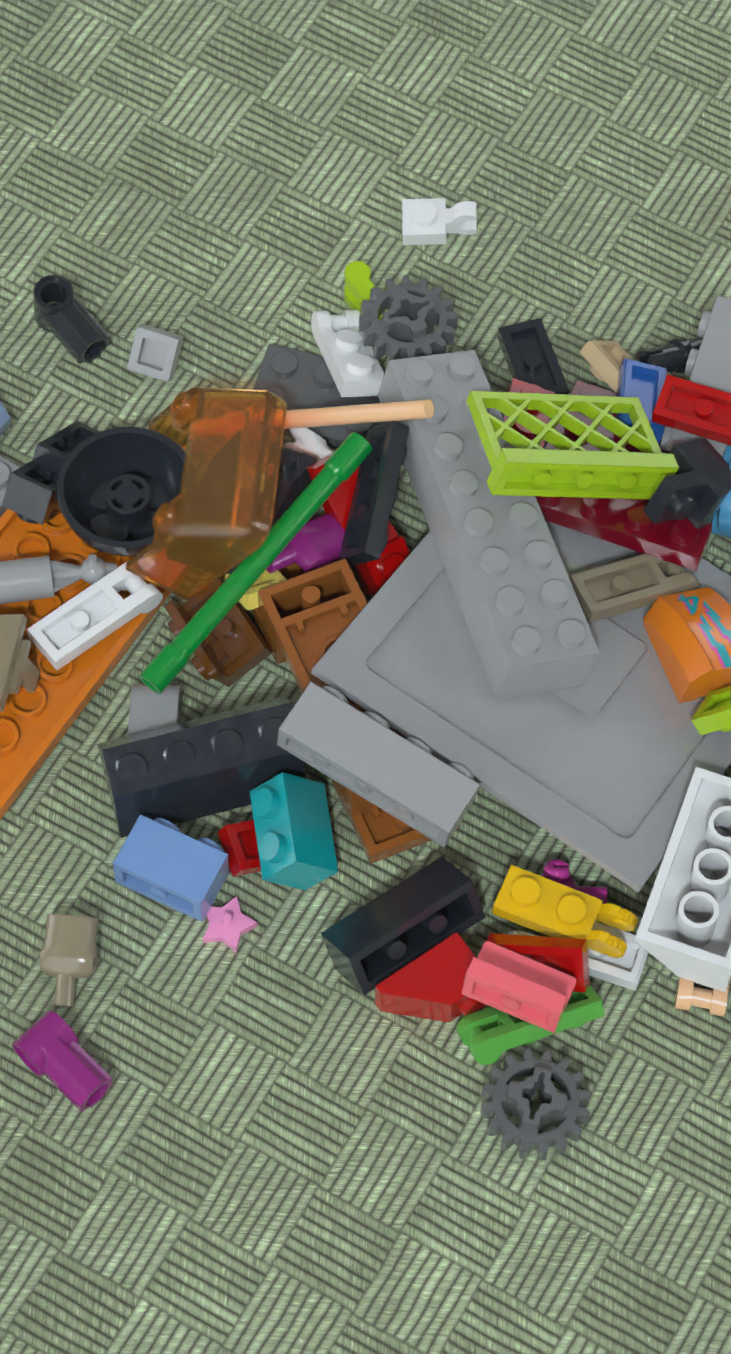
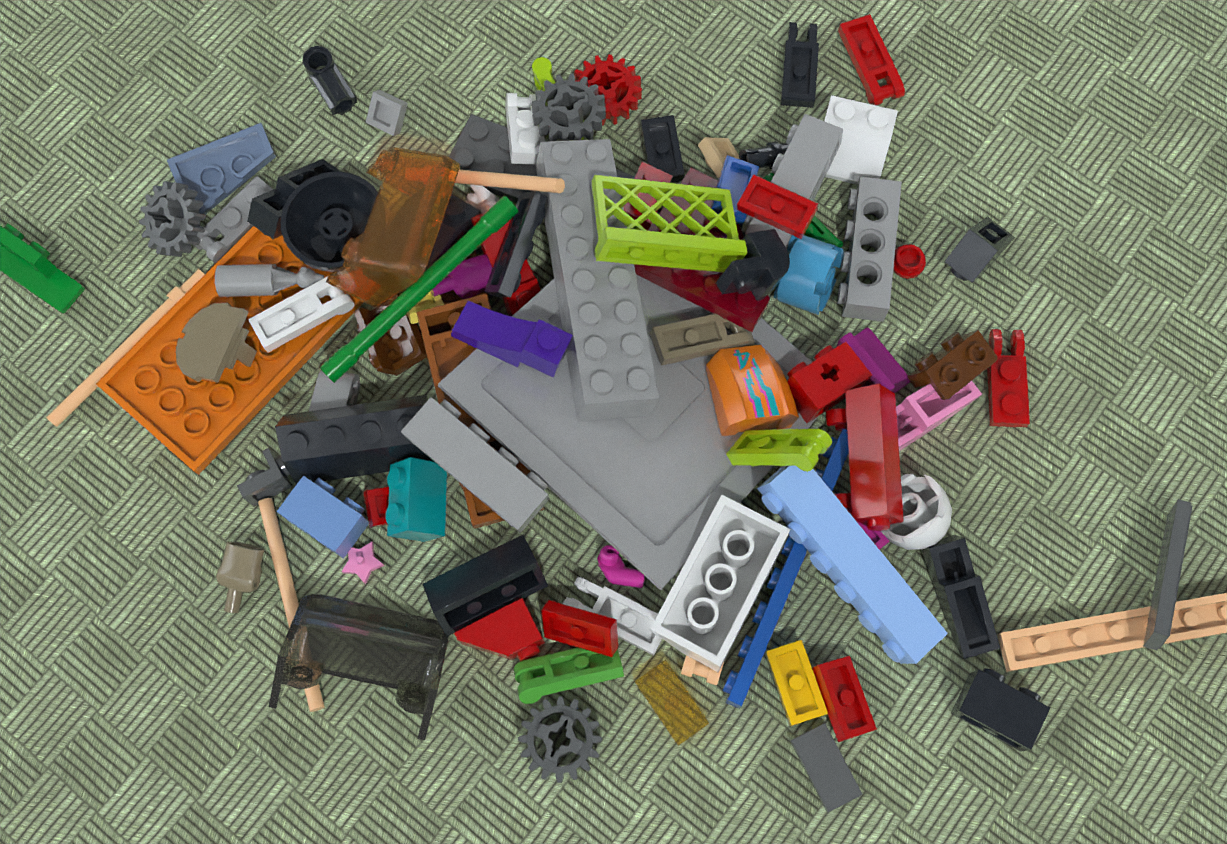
camera: 15 degrees right, 10 degrees up
magenta piece [12,1010,113,1112] -> none
white plate [402,198,477,245] -> none
coral panel [462,941,576,1034] -> none
yellow hinge [492,865,638,959] -> none
none -> dark grey bracket [237,448,293,507]
none -> light nougat bar [258,498,325,712]
none -> clear smoke windscreen [268,594,449,740]
none -> dark purple slope [451,300,573,378]
none -> red gear [574,54,642,126]
none -> clear yellow plate [634,660,710,746]
none -> black hinge [781,22,819,108]

